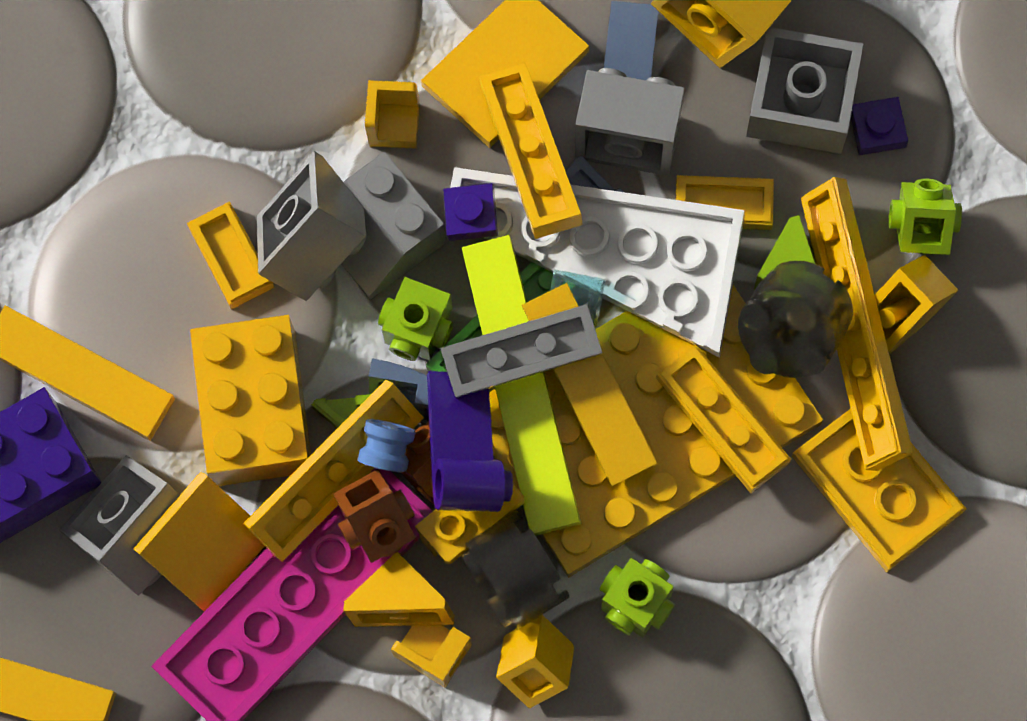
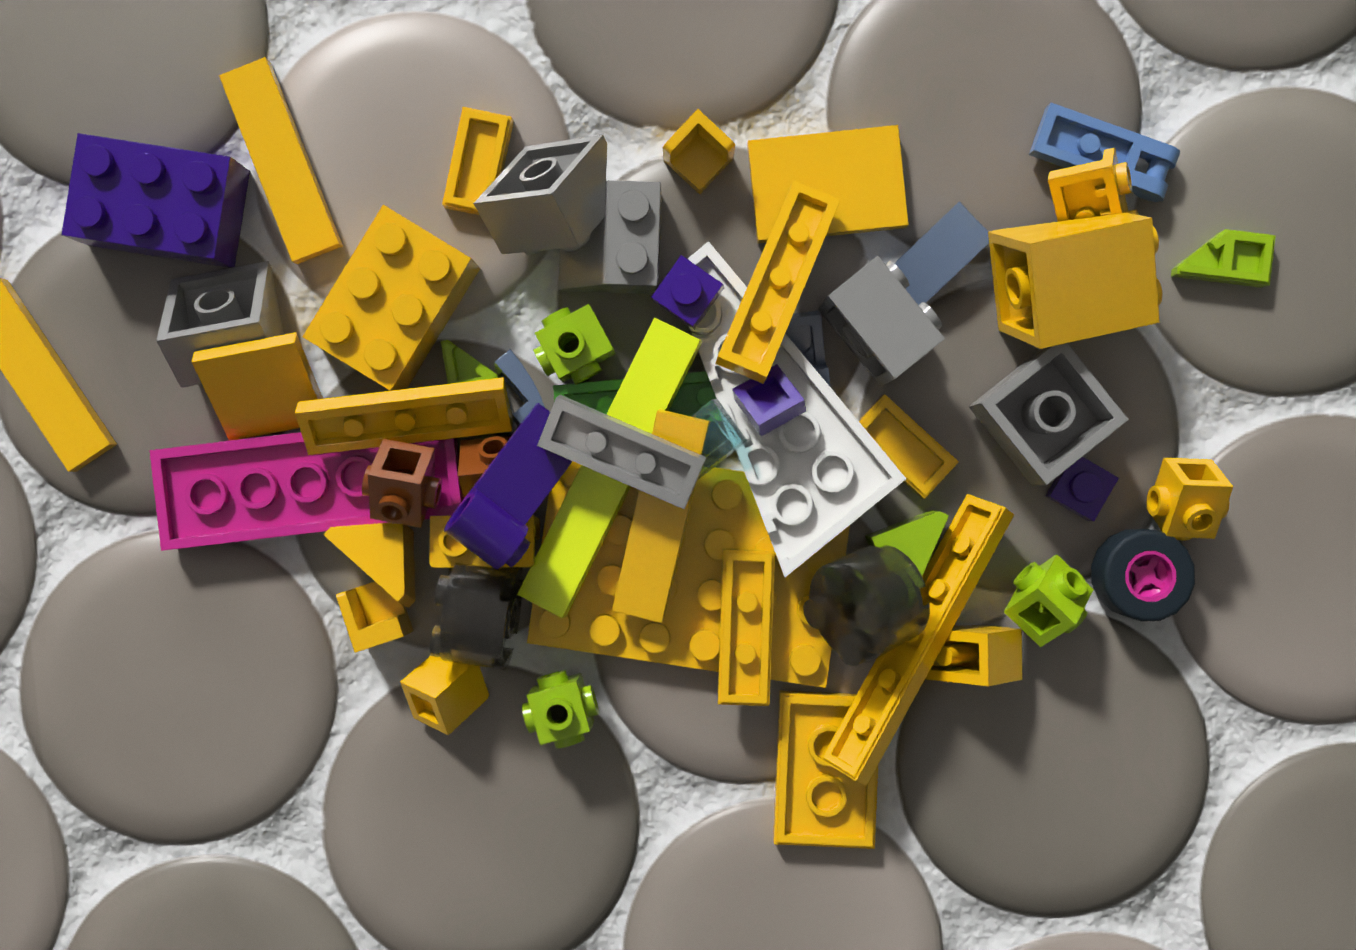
camera: 40 degrees right, 15 degrees up
medium blue wheel [357,419,416,472] -> none
none -> plate [732,364,806,437]
none -> black wheel [1091,529,1195,622]
none -> yellow brick [1147,458,1233,541]

